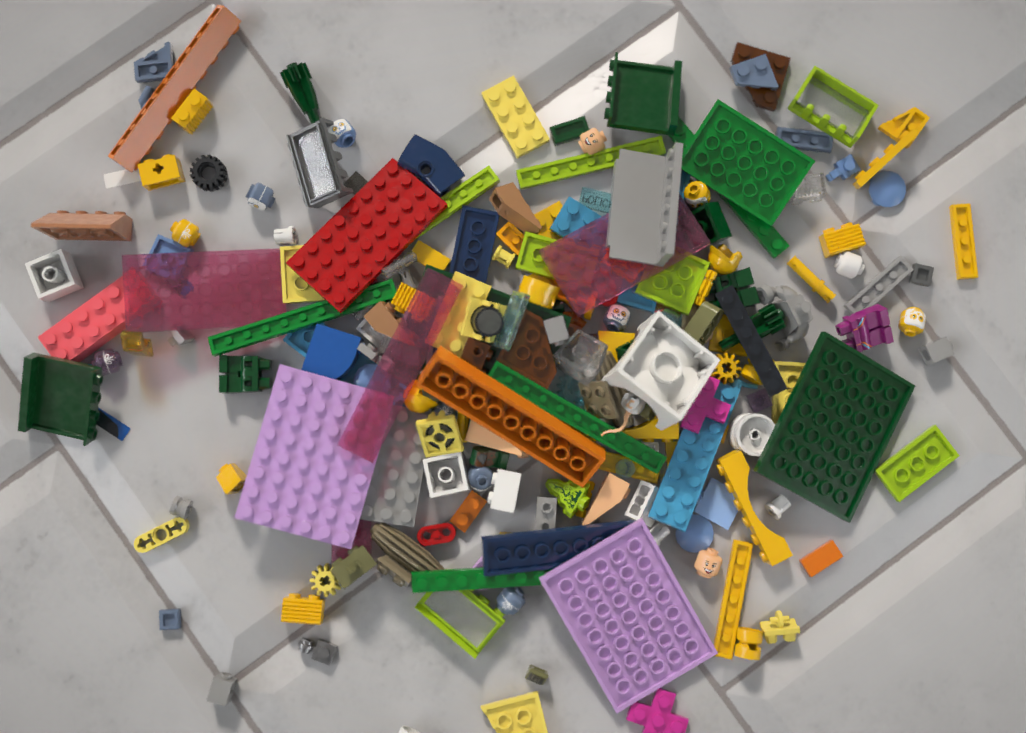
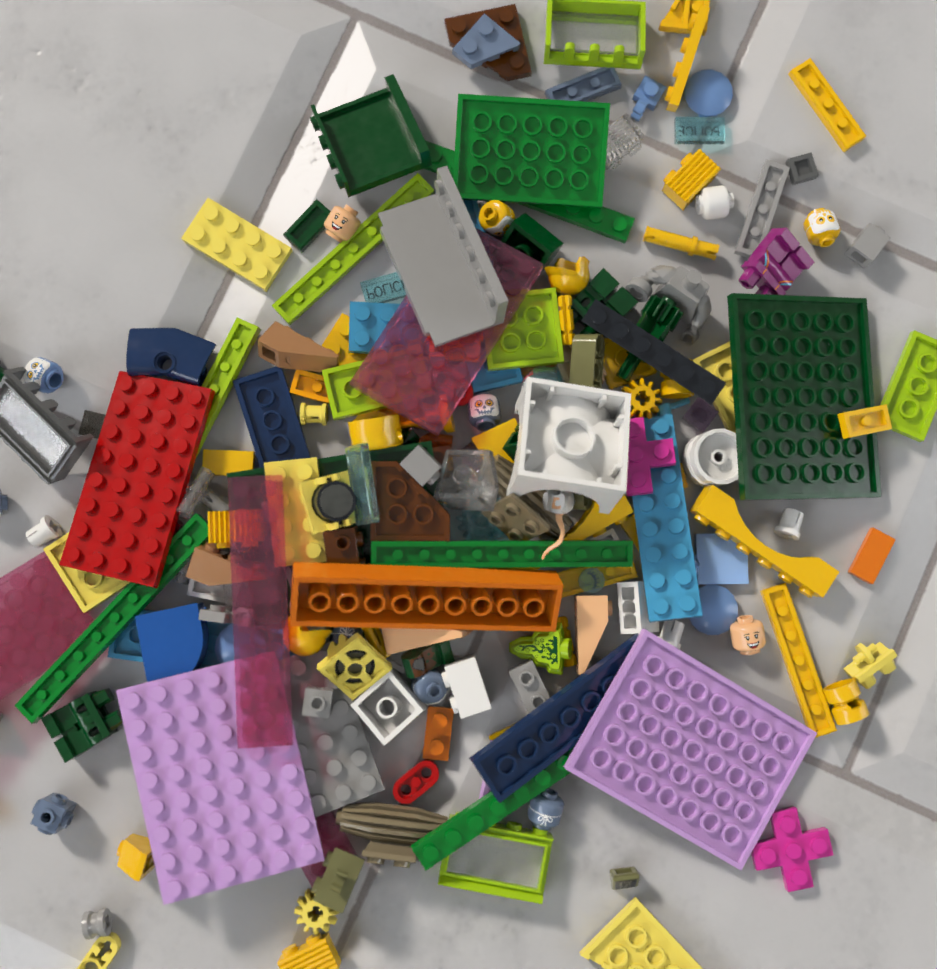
camera: 25 degrees left, 0 degrees up
none -> sand blue brick [30,793,77,835]
none -> light grey brick [302,685,334,718]
none -> clear light blue tile [674,117,725,144]
none -> yellow plate [837,404,892,439]

